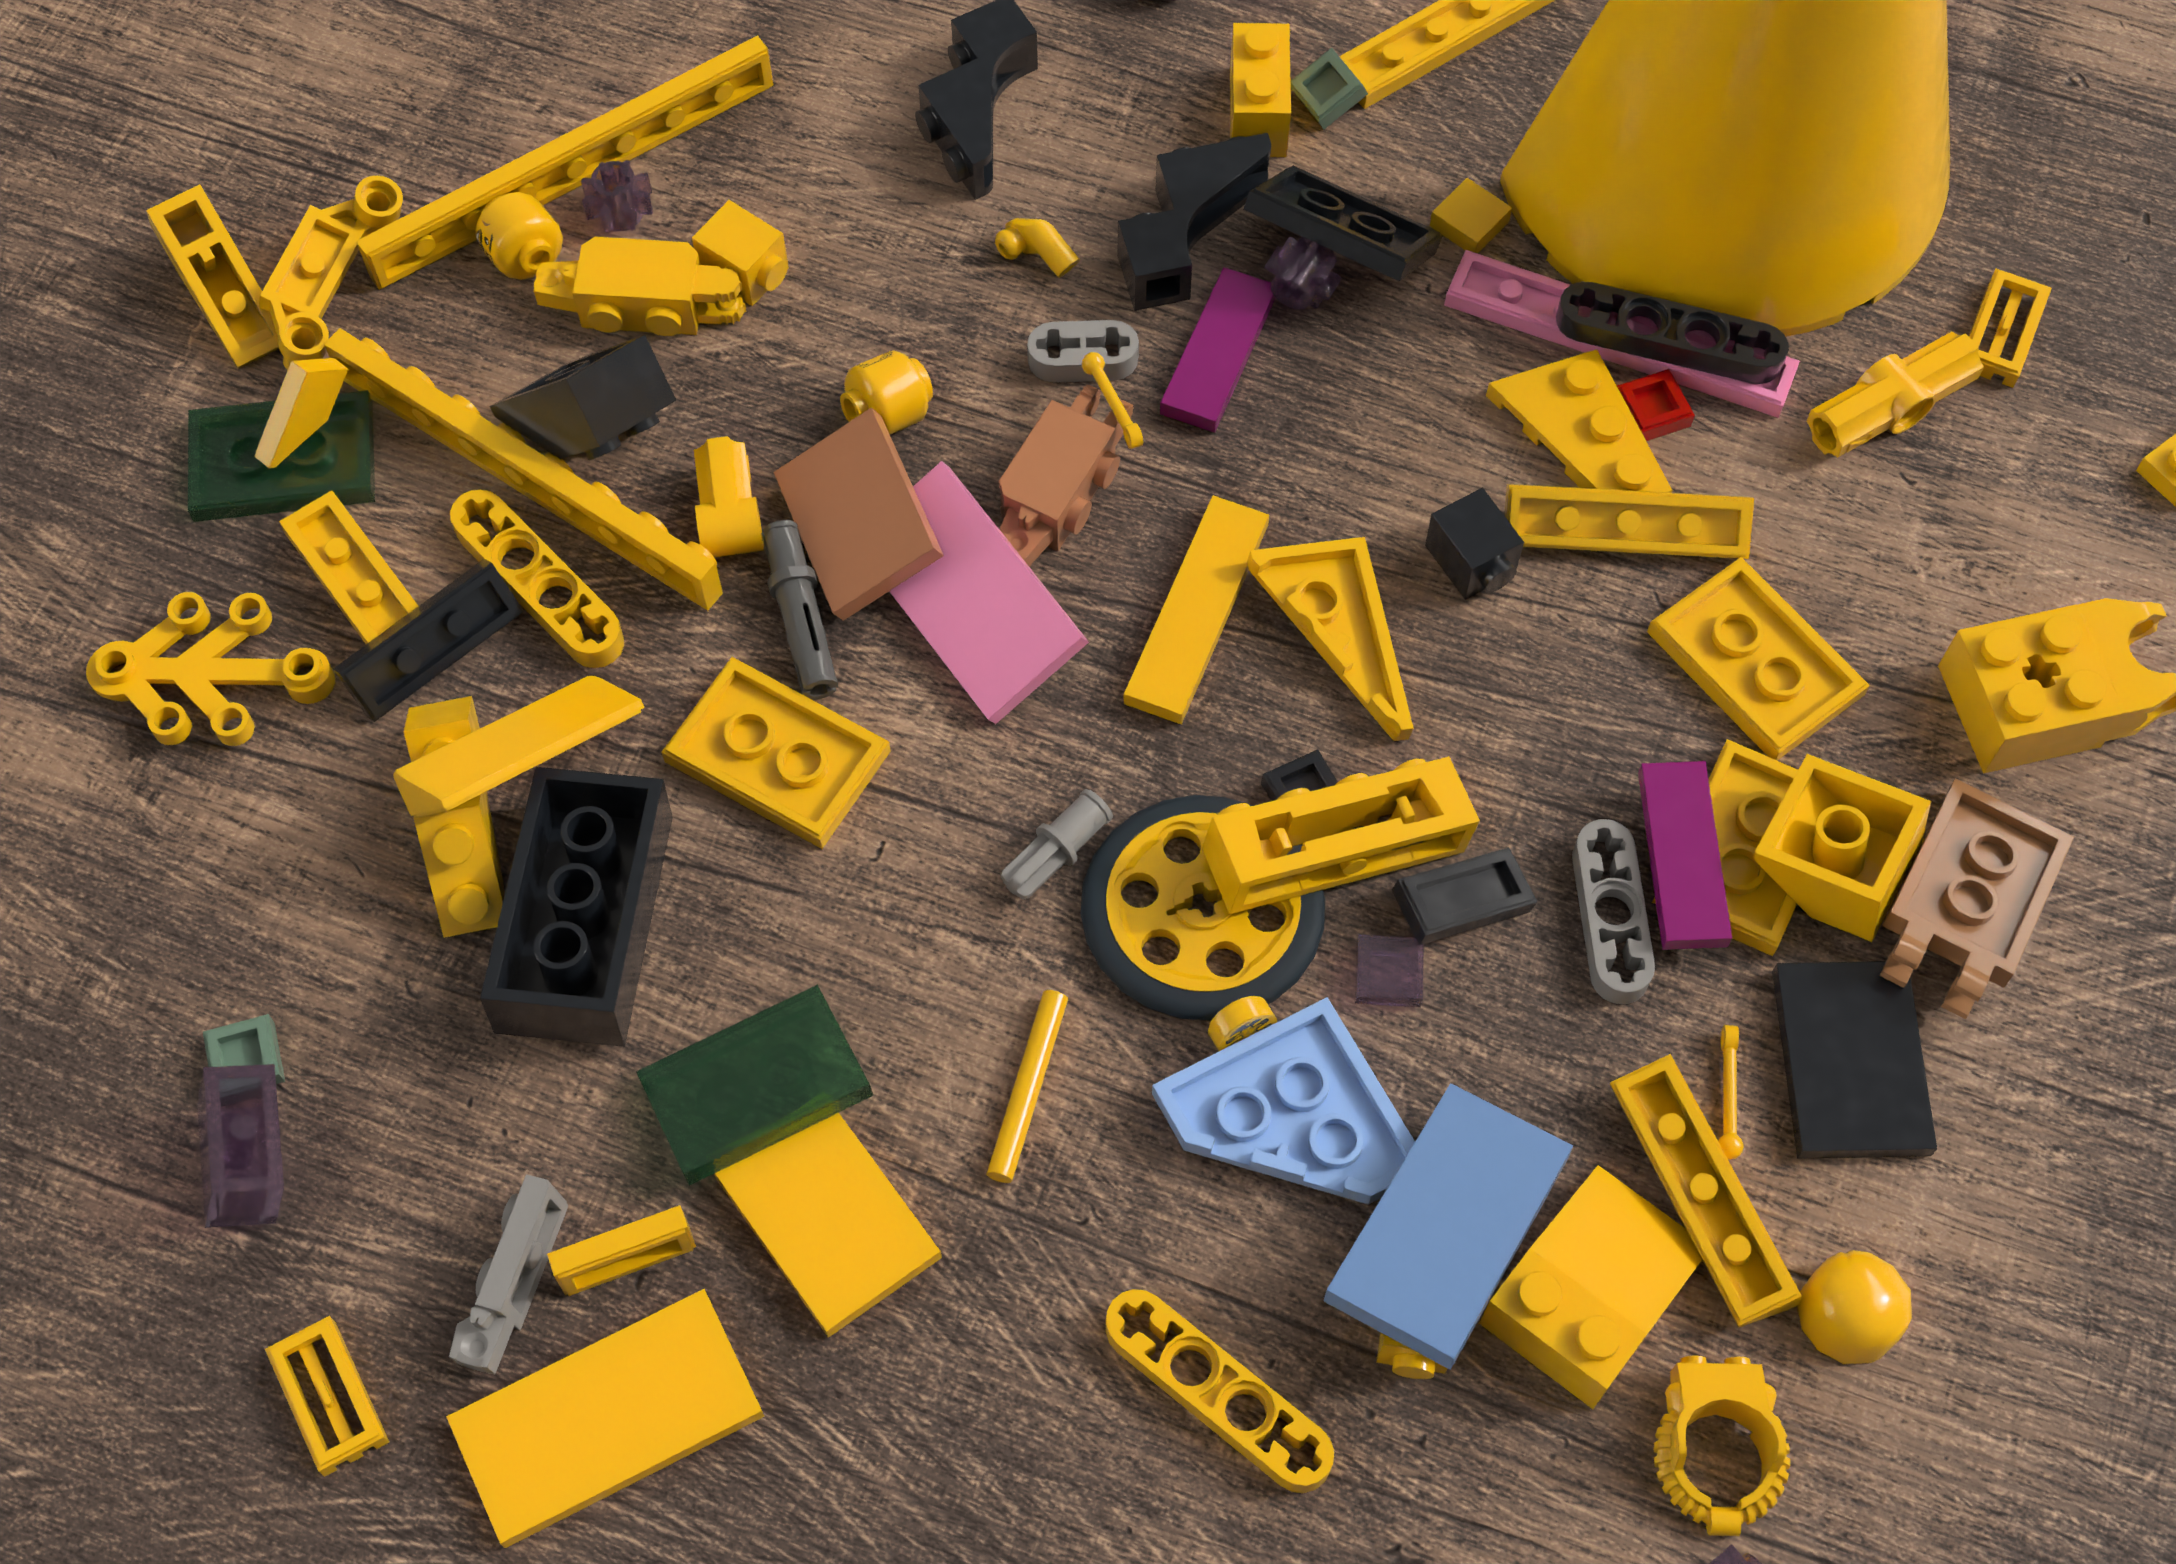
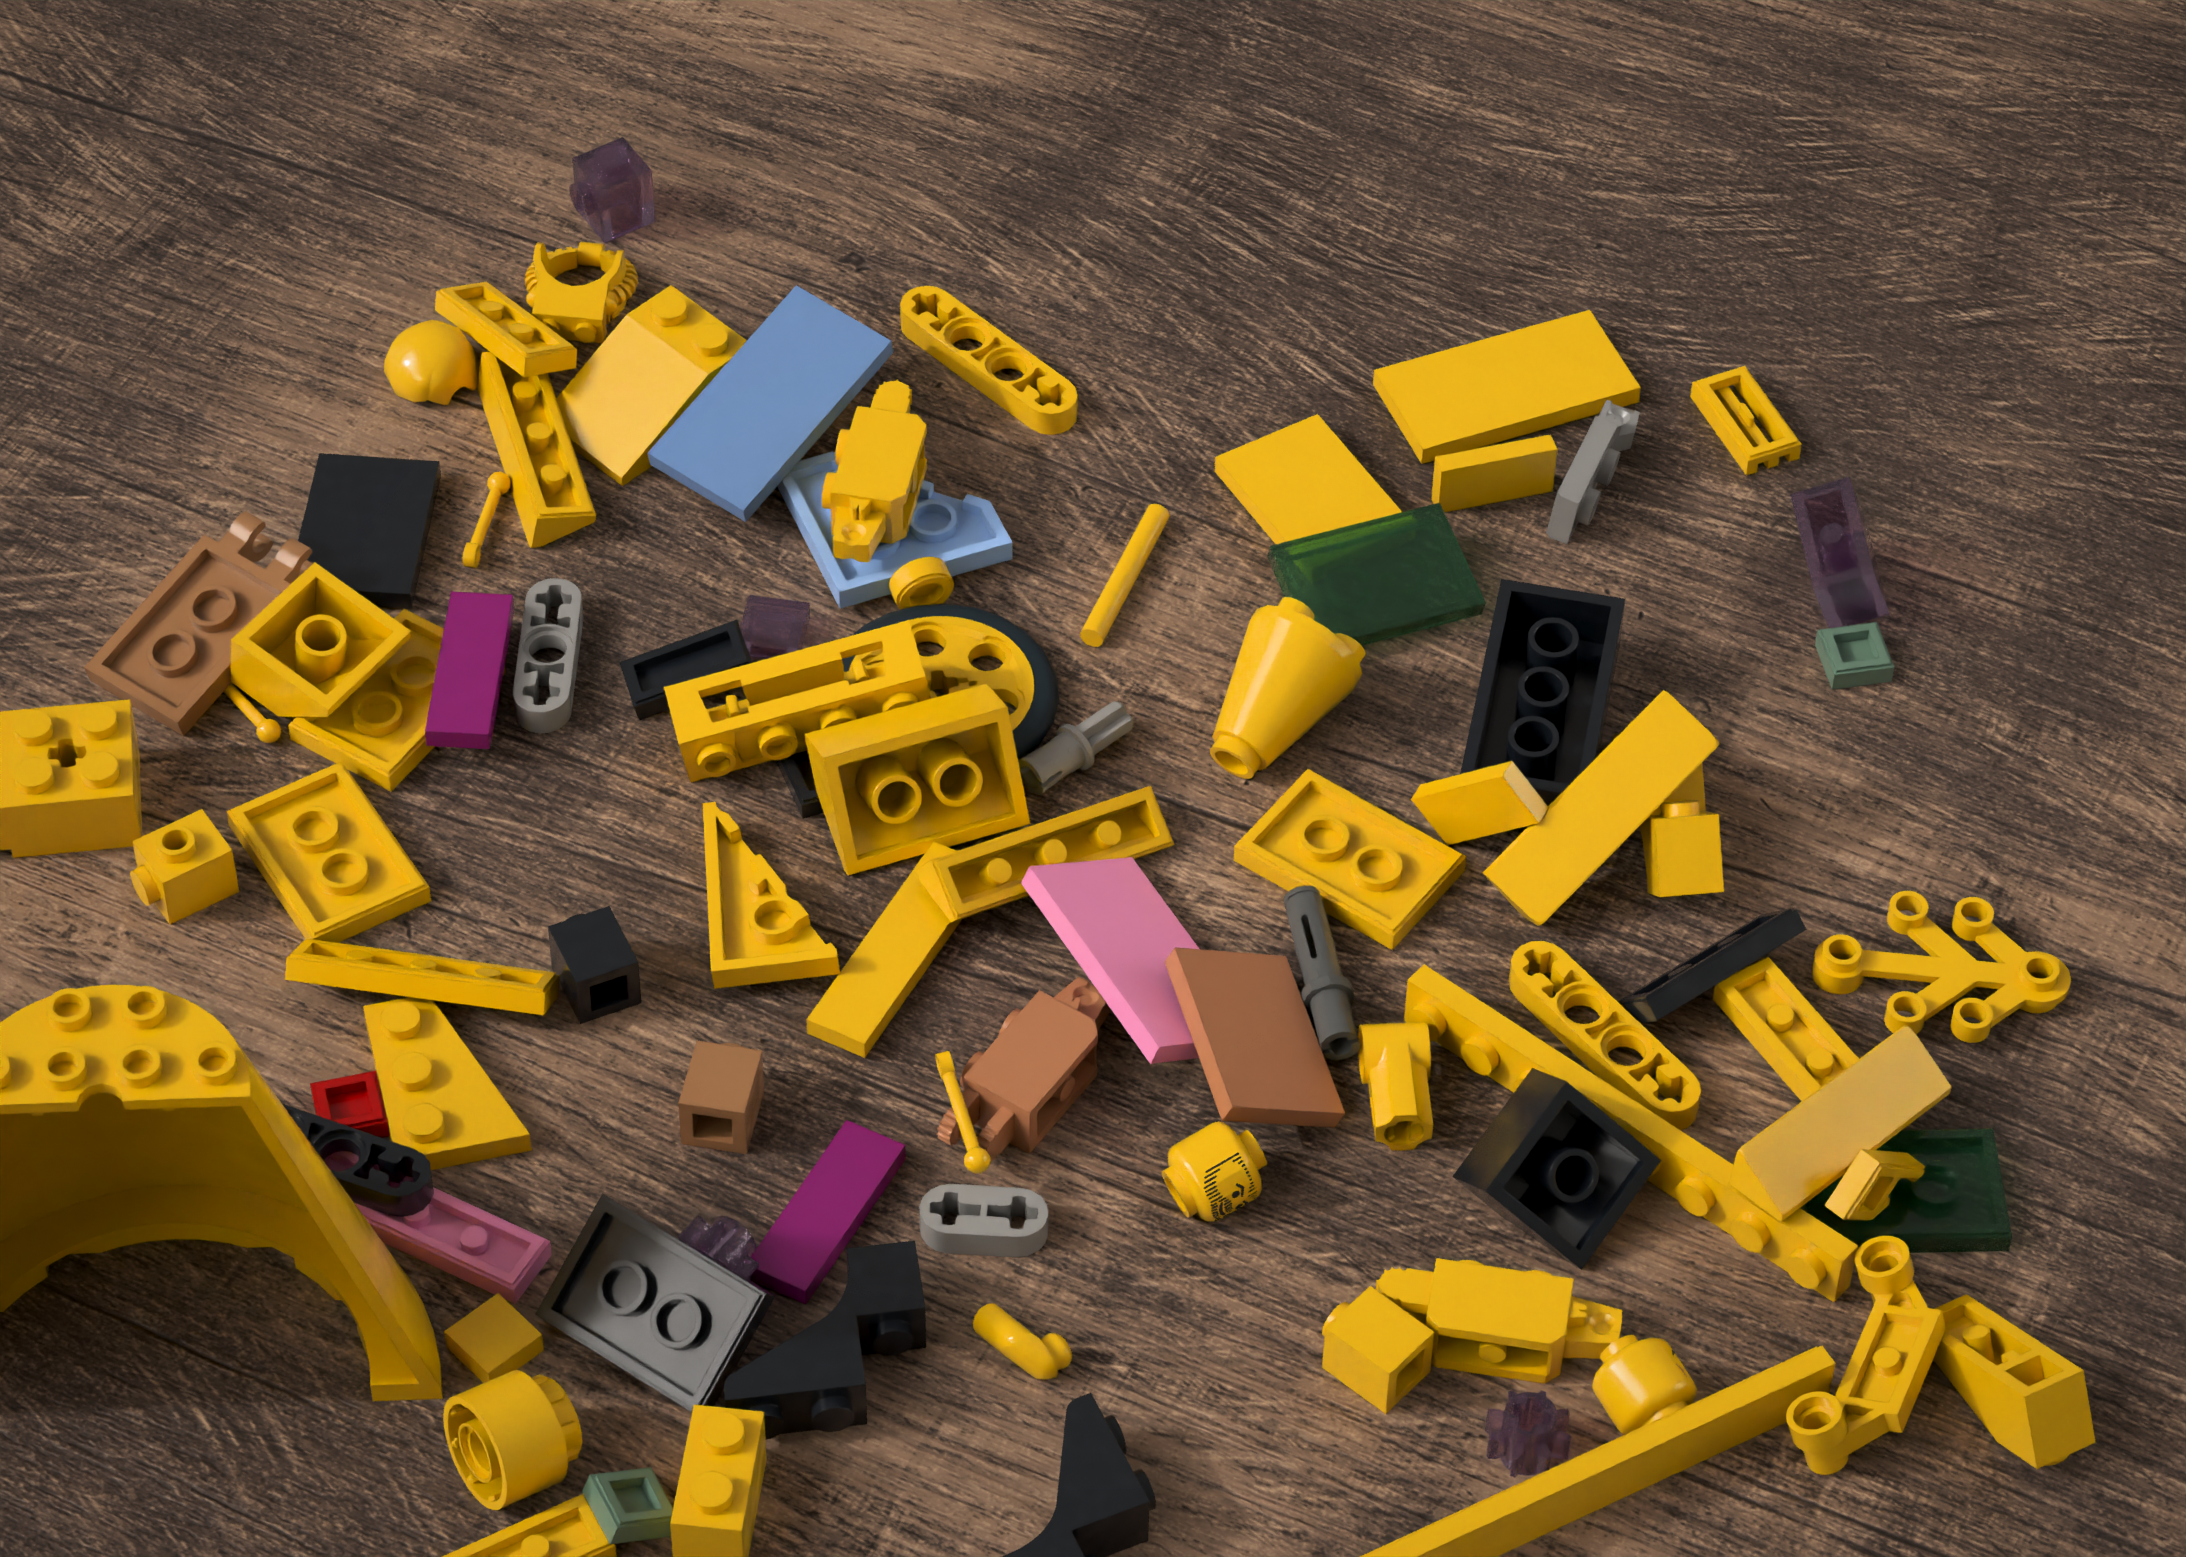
camera: 175 degrees left, 15 degrees down
none -> yellow brick [130,809,239,925]
none -> yellow tile [435,281,577,377]
none -> yellow piece [443,1370,582,1510]
none -> medium nougat brick [678,1040,765,1154]
none -> yellow slope [804,683,1030,875]
none -> yellow hinge [822,379,927,562]
none -> yellow slope [916,786,1175,923]
none -> yellow cone [1210,597,1366,779]
none -> yellow tile [1411,761,1549,846]
none -> yellow slope [1729,1025,1952,1222]

